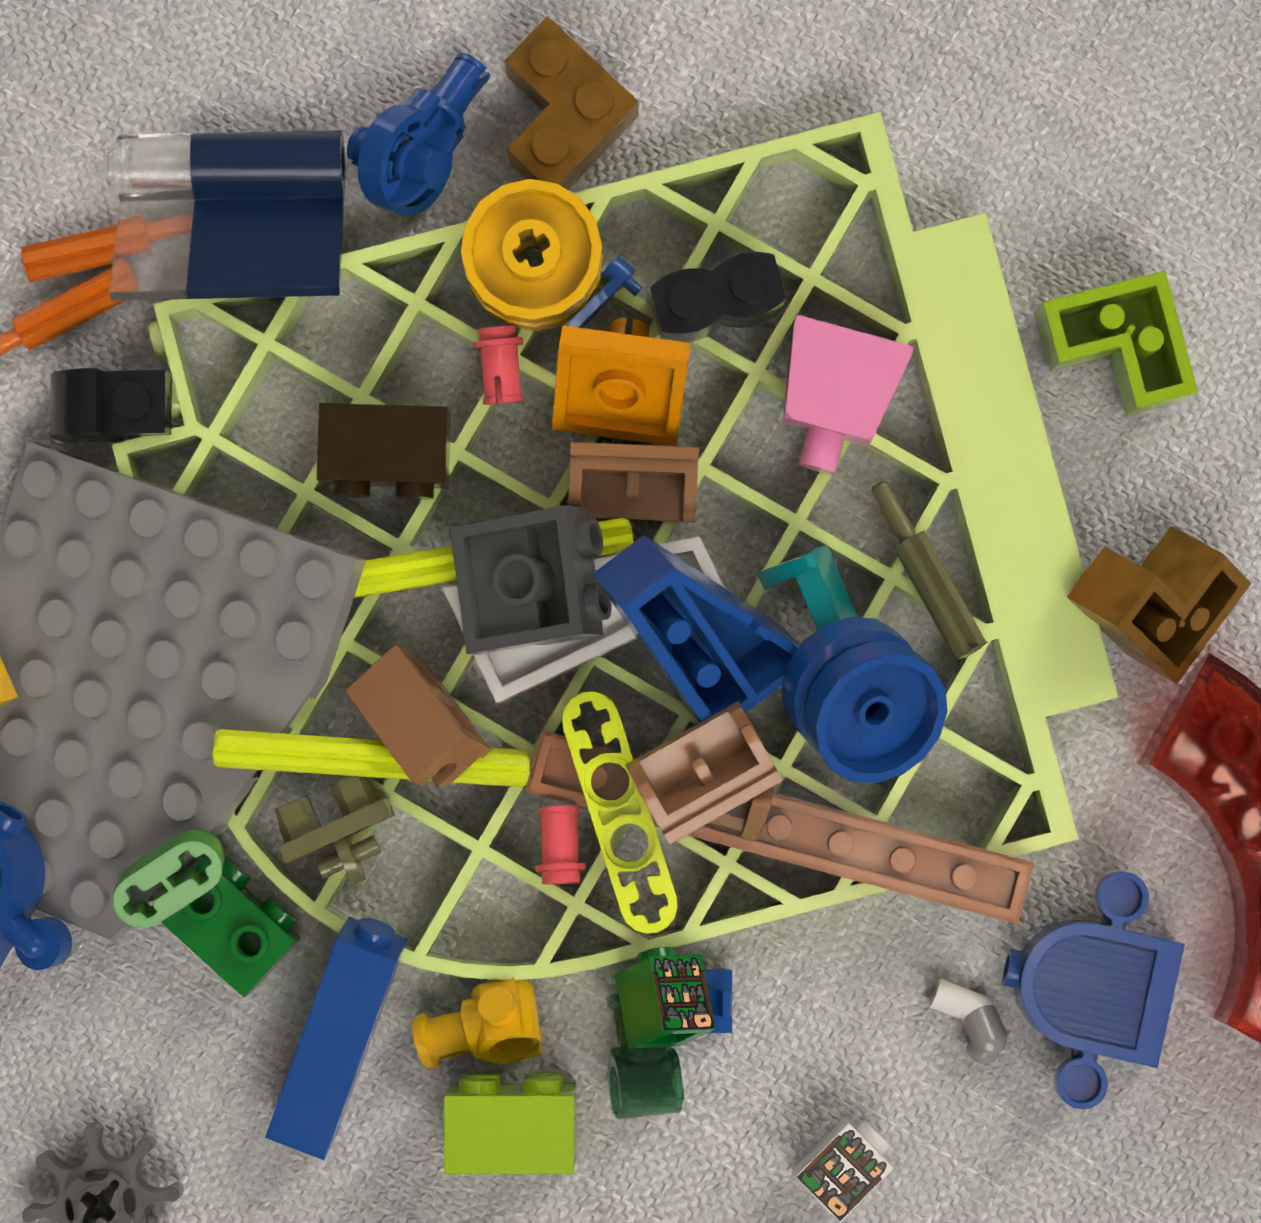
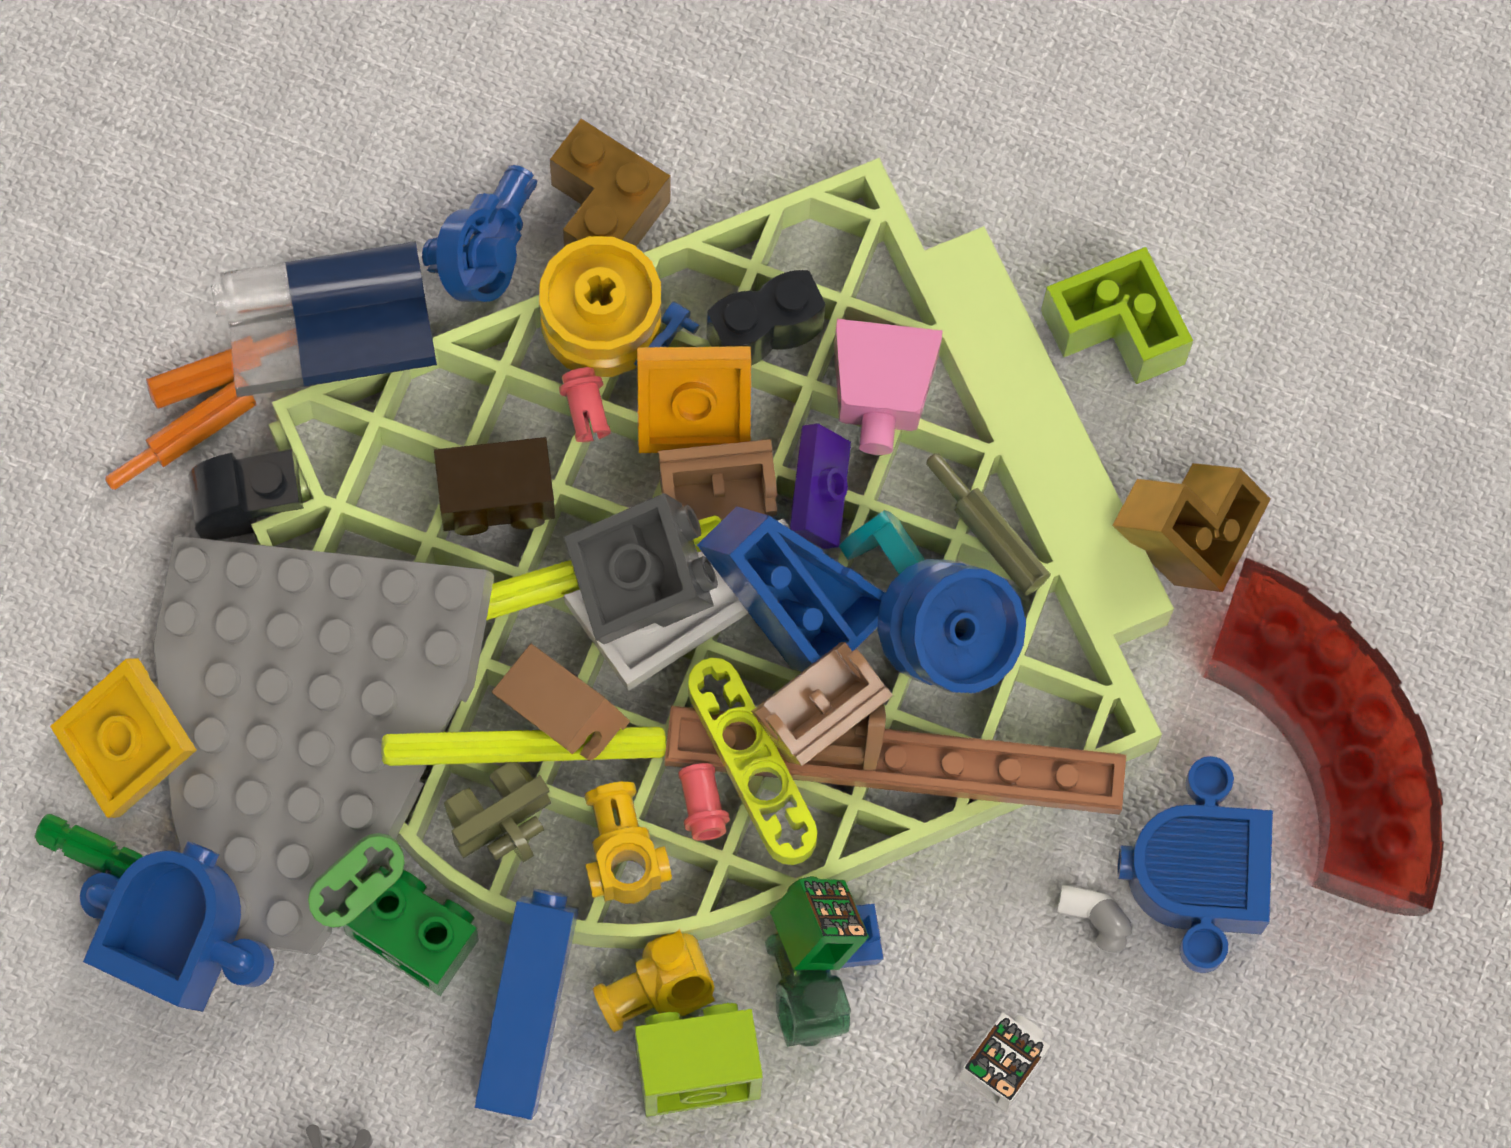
camera: 15 degrees left, 15 degrees down
none -> yellow connector [584,781,672,904]
none -> dark purple plate [790,423,851,549]

